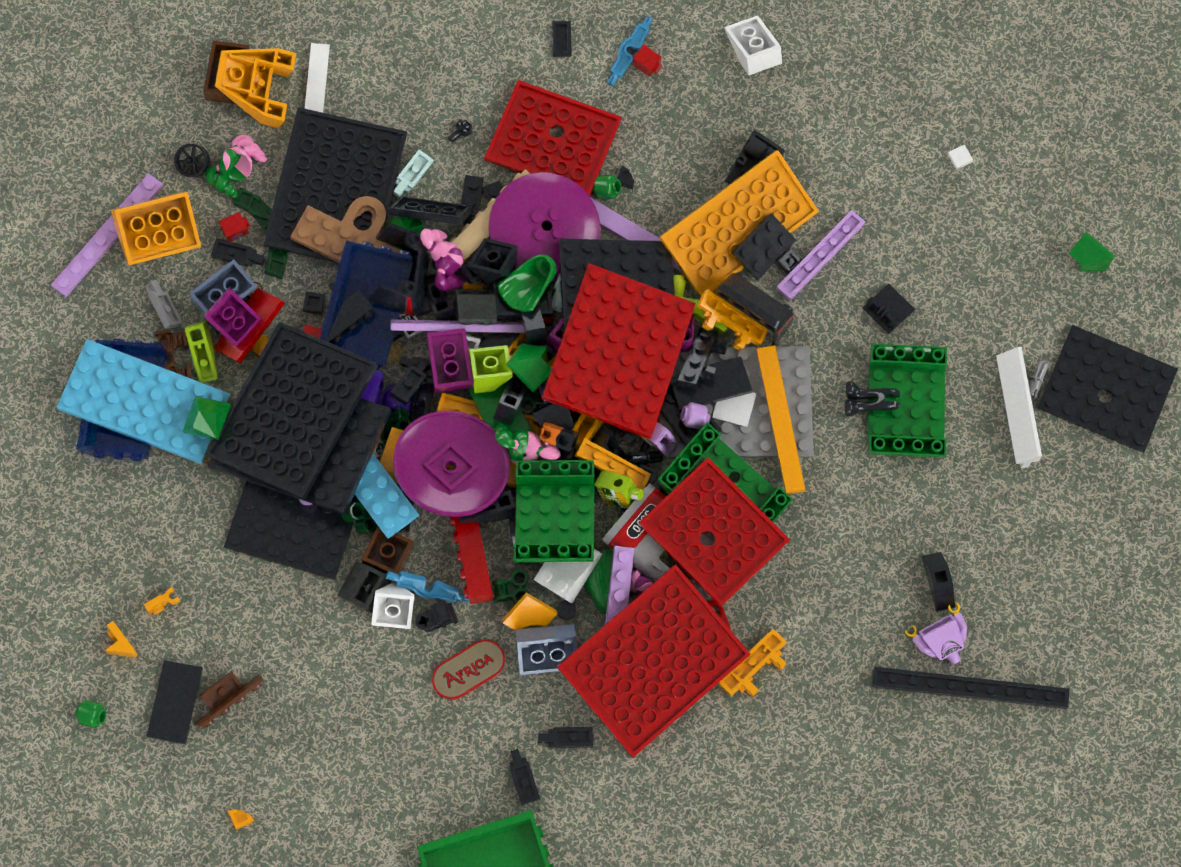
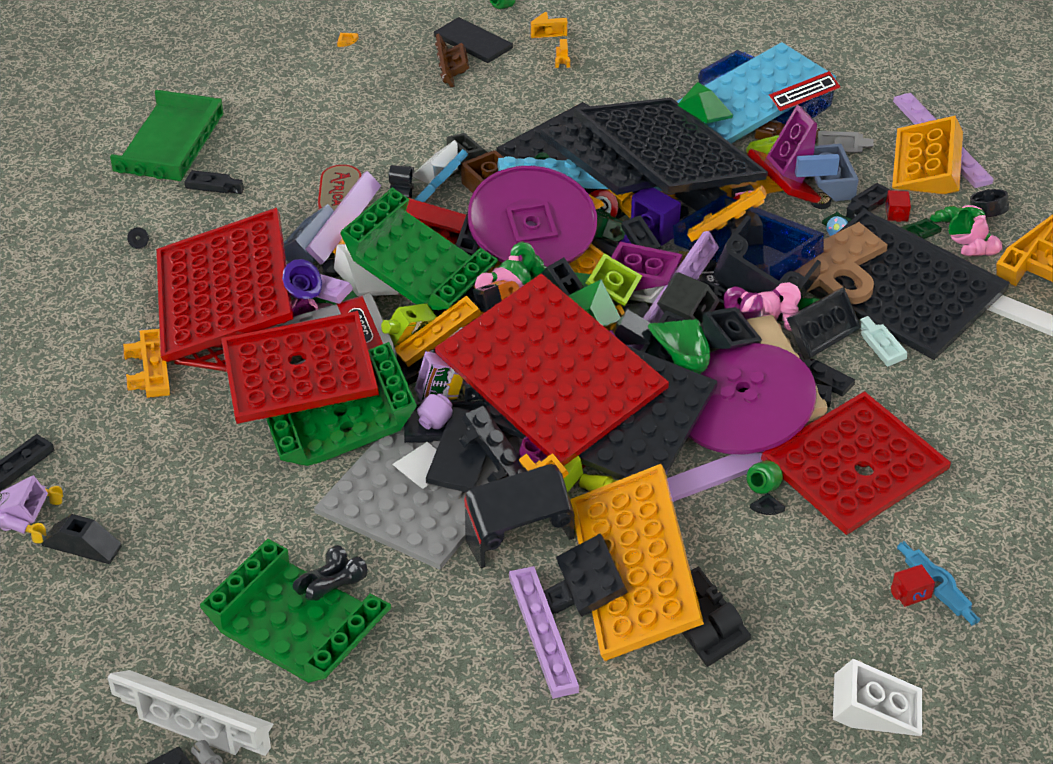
camera: 125 degrees right, 30 degrees down
black plate [448,119,472,143] -> none
black hinge [538,727,593,748] -> none
black tile [552,21,572,57] -> none
light orange tile [756,346,805,495] -> none
black hinge [862,284,915,334] -> none
none -> black tile [127,227,149,249]
none -> dark purple hat [282,259,322,300]
none -> lavender tile [305,171,381,264]
none -> light orange hinge [687,186,766,242]
none -> sticker [769,71,841,111]
none -> medium blue tile [795,154,840,177]
none -> dark azure tile [827,216,848,236]

